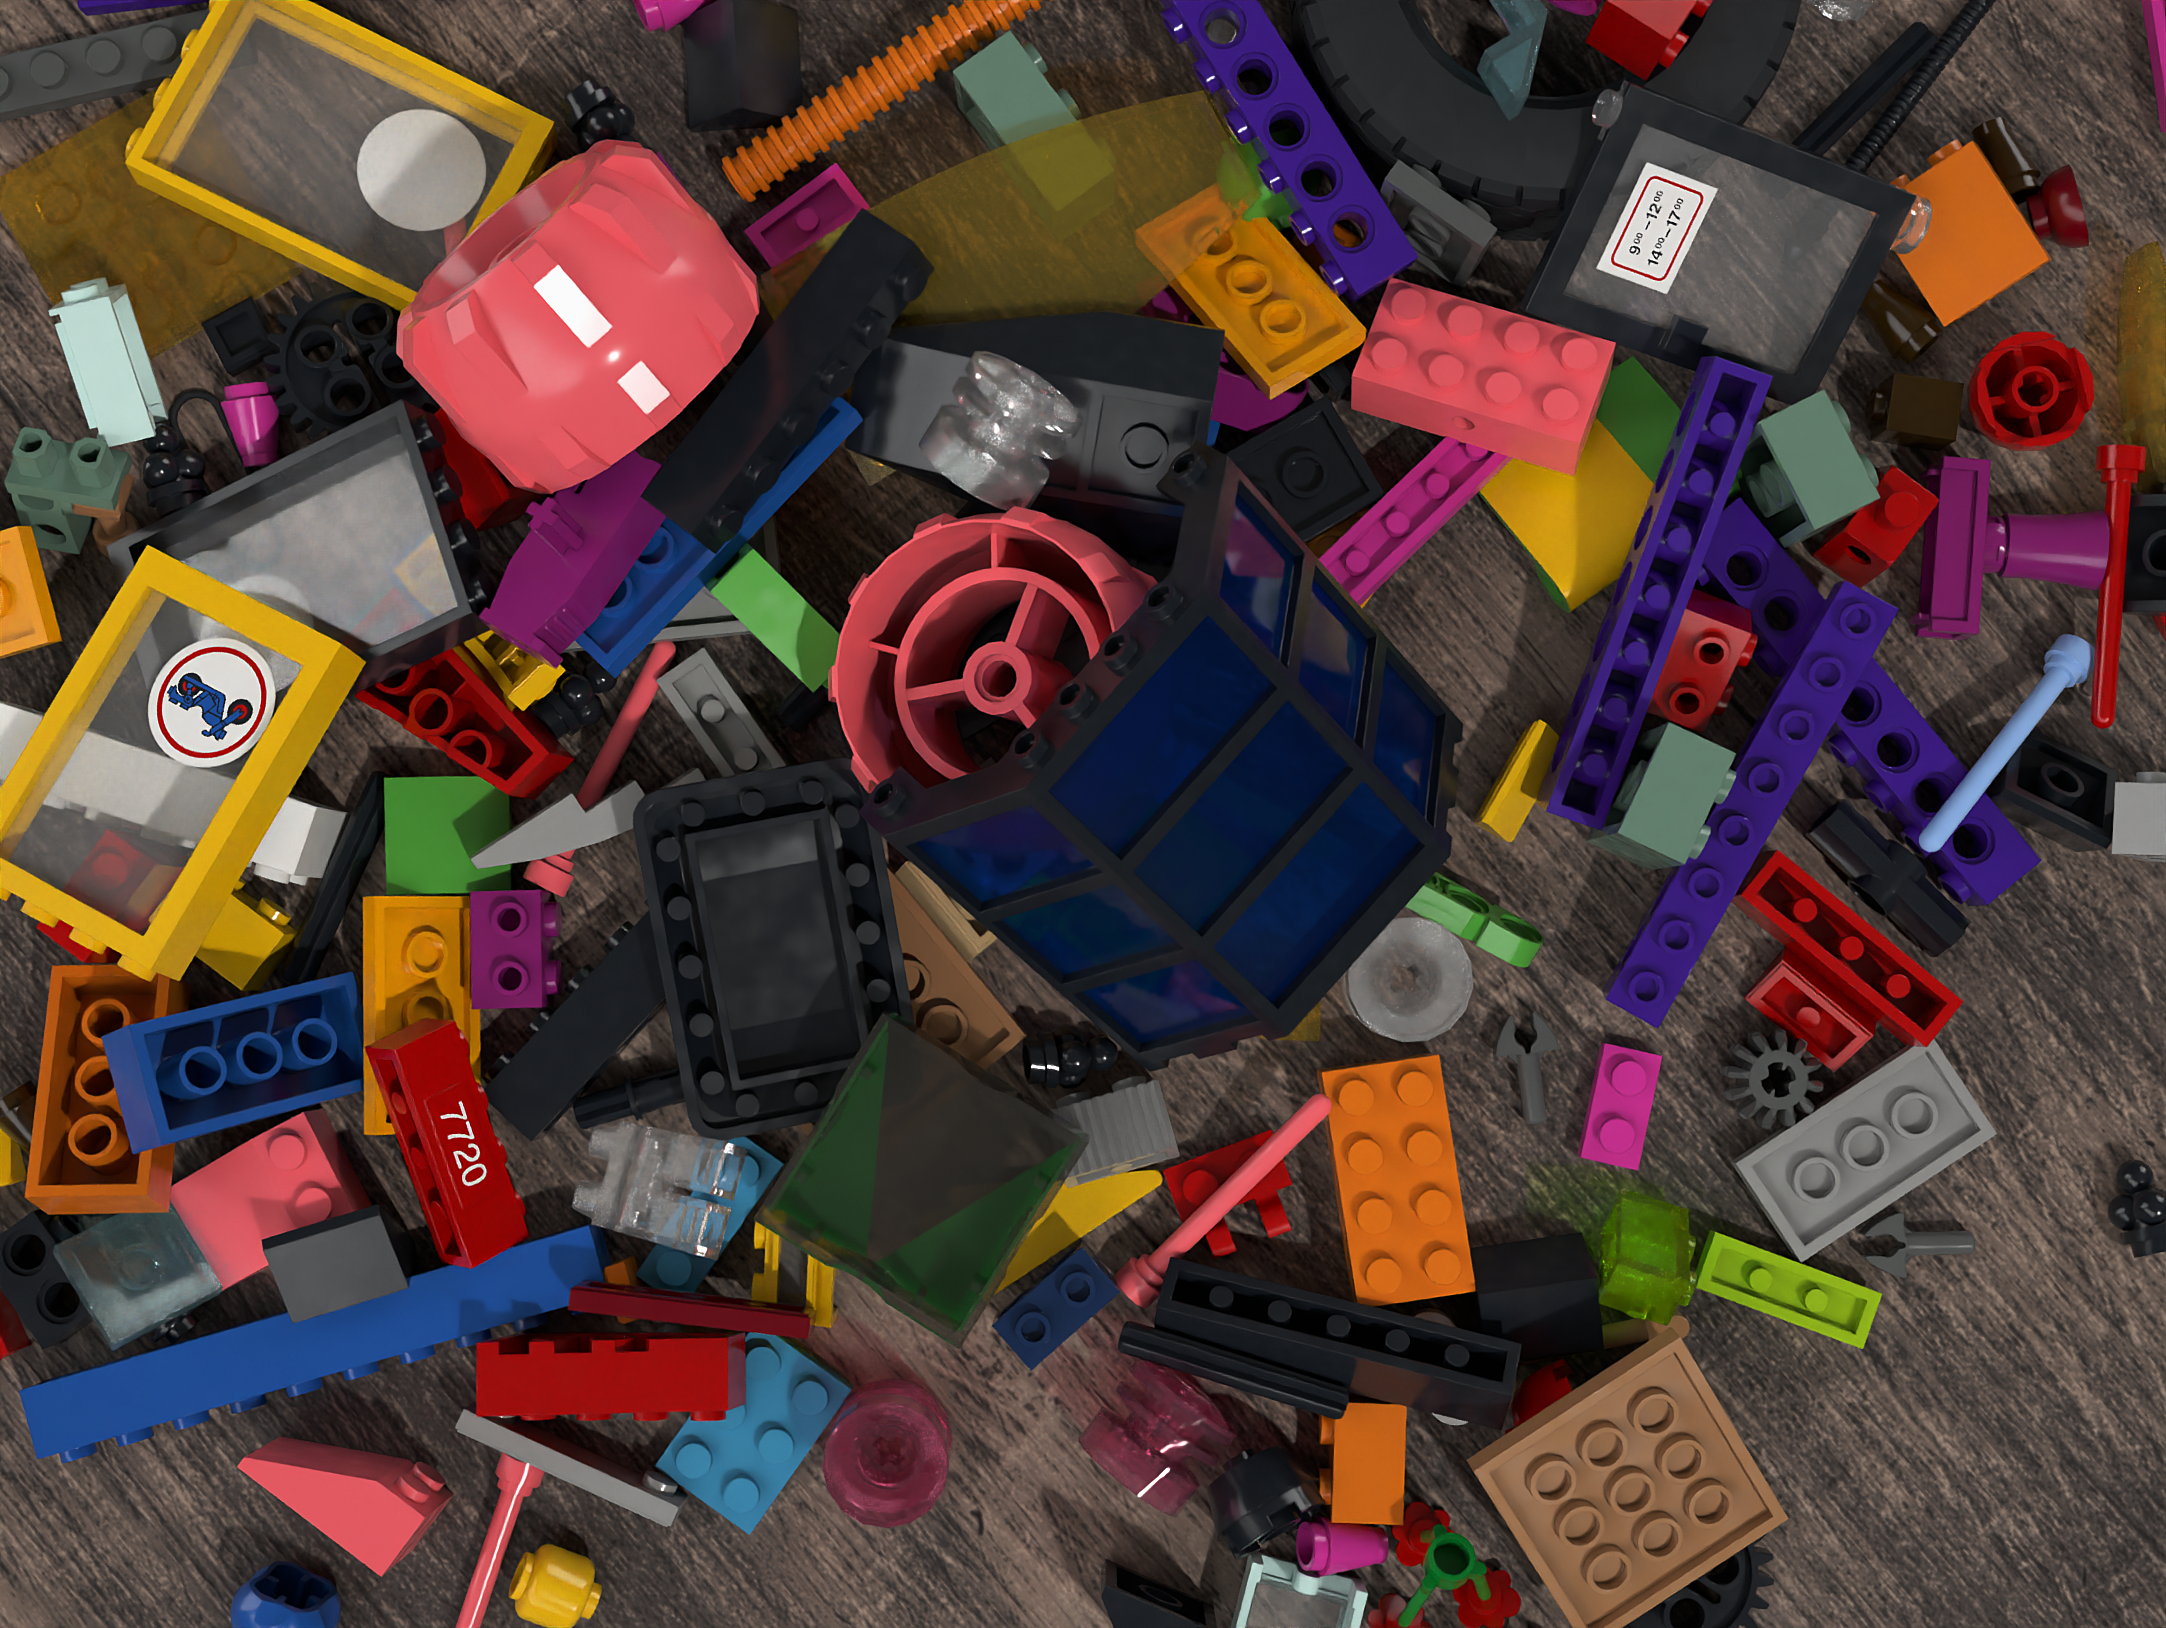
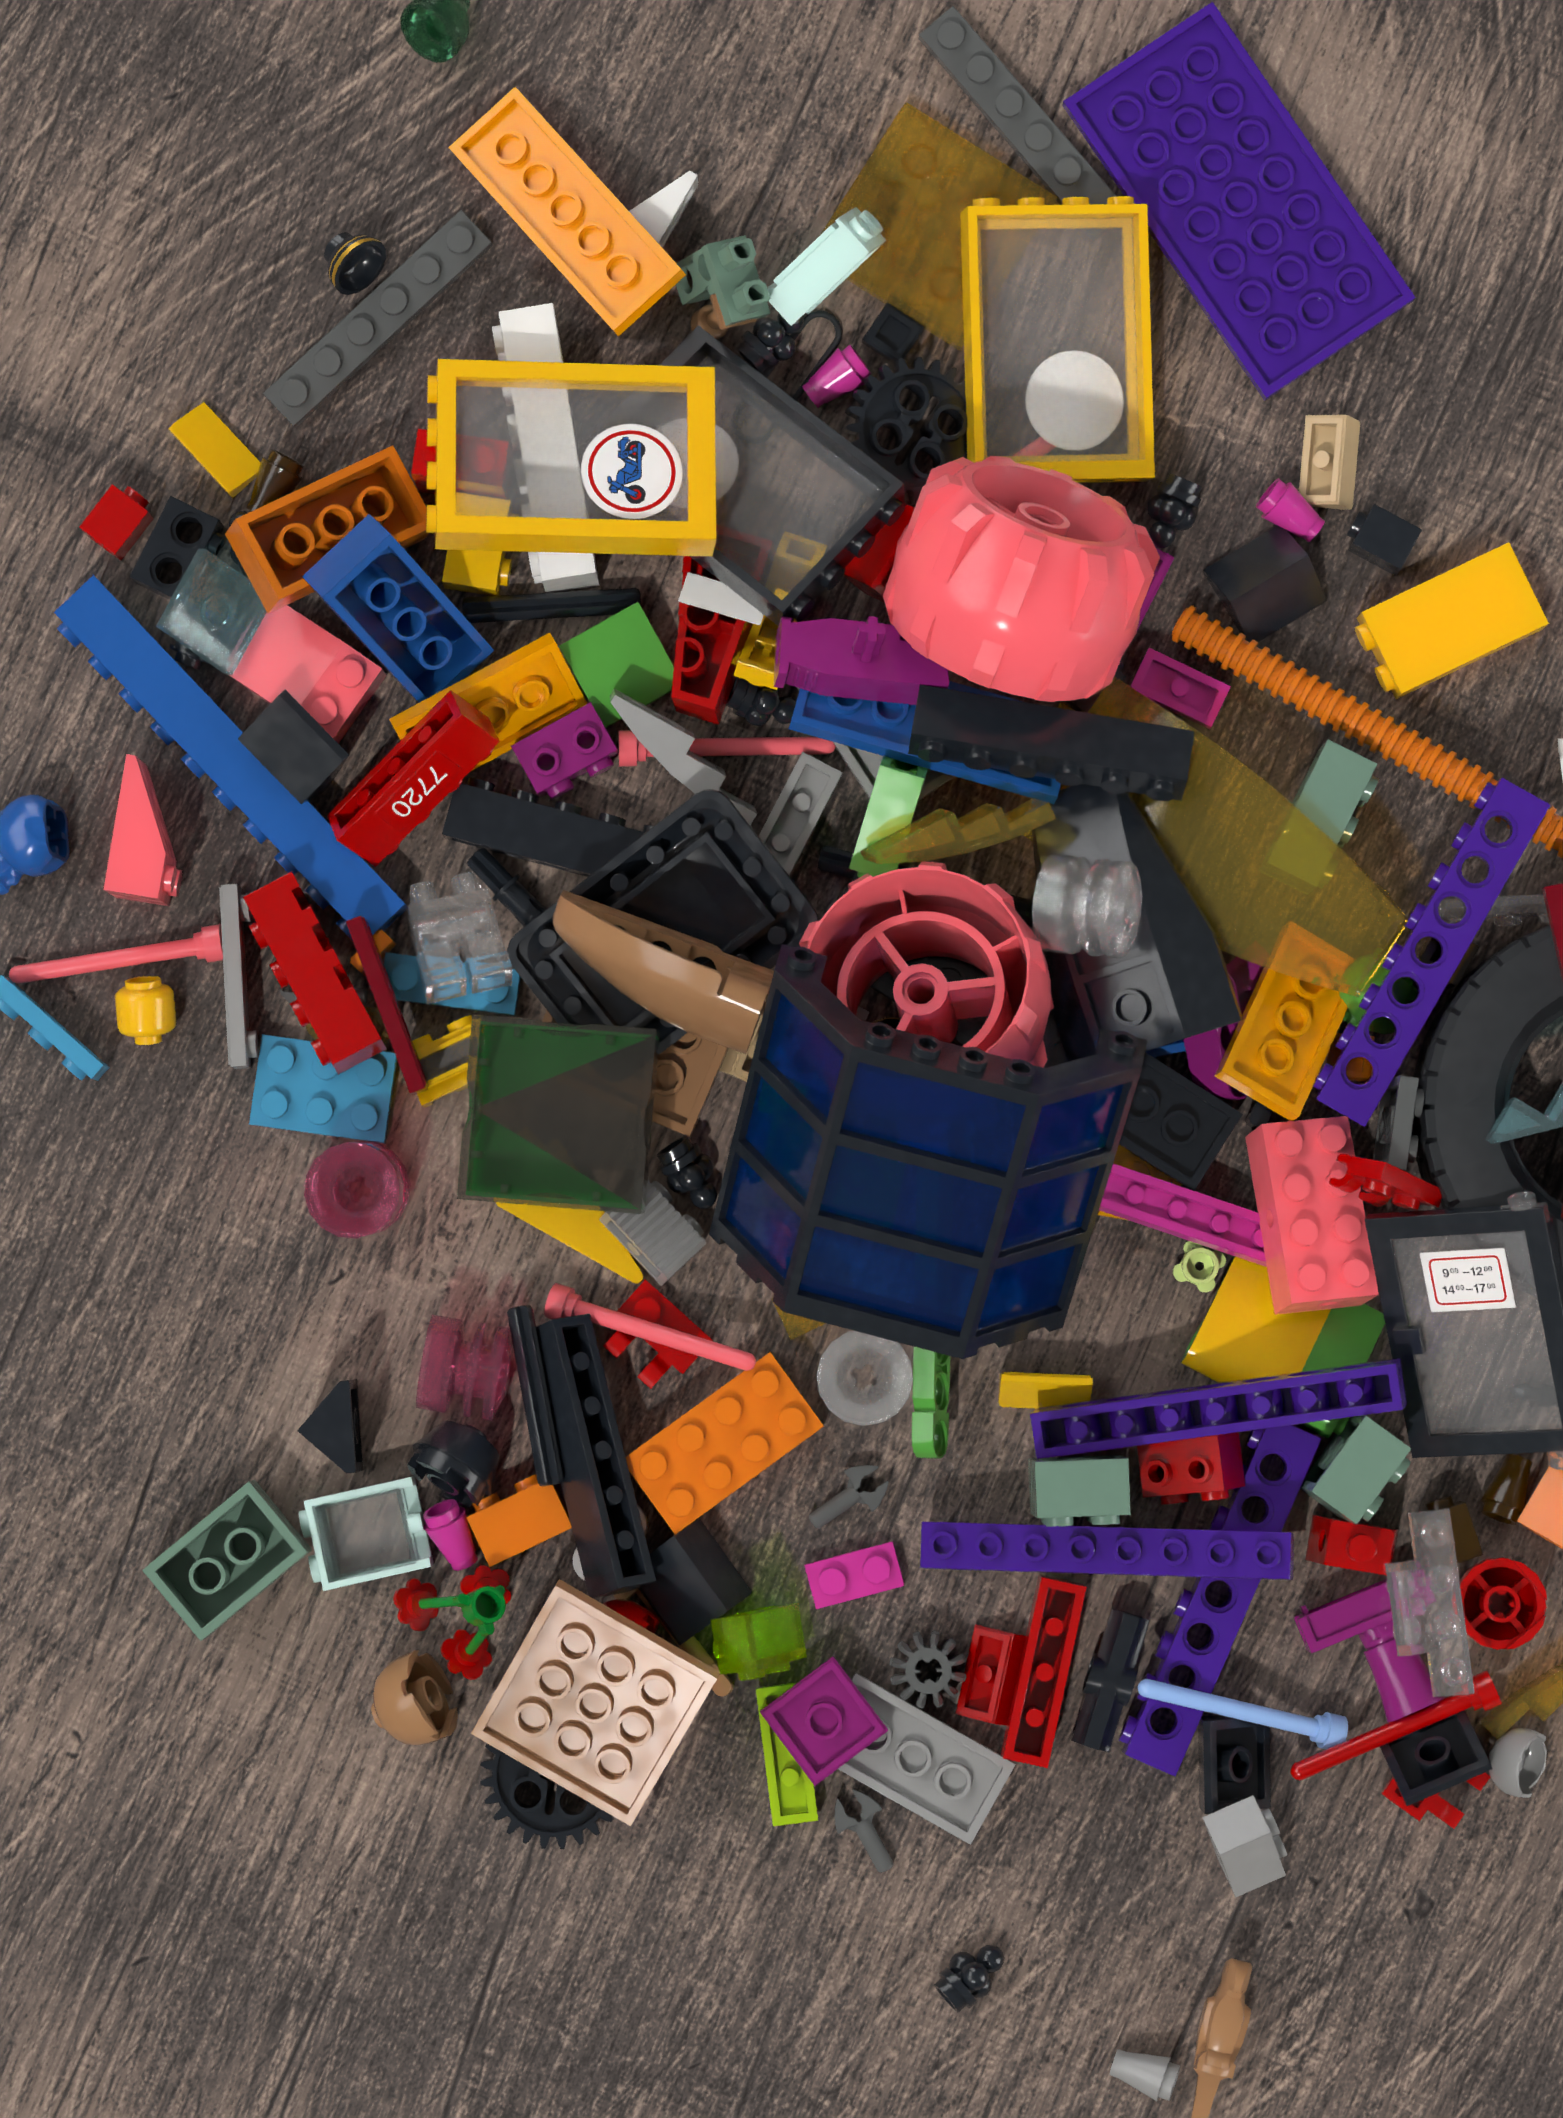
camera: 55 degrees right, 0 degrees up
dark blue brick [992,1240,1121,1371] -> none
none -> medium nougat panel [553,890,774,1055]
none -> white sticker [678,572,764,625]
none -> magenta tile [760,1656,888,1786]
none -> clear yellow slope [860,798,1056,864]
none -> yellowish green plate [1173,1241,1226,1292]
none -> red plate [1329,1154,1442,1211]
none -> clear bracket [1385,1509,1475,1697]

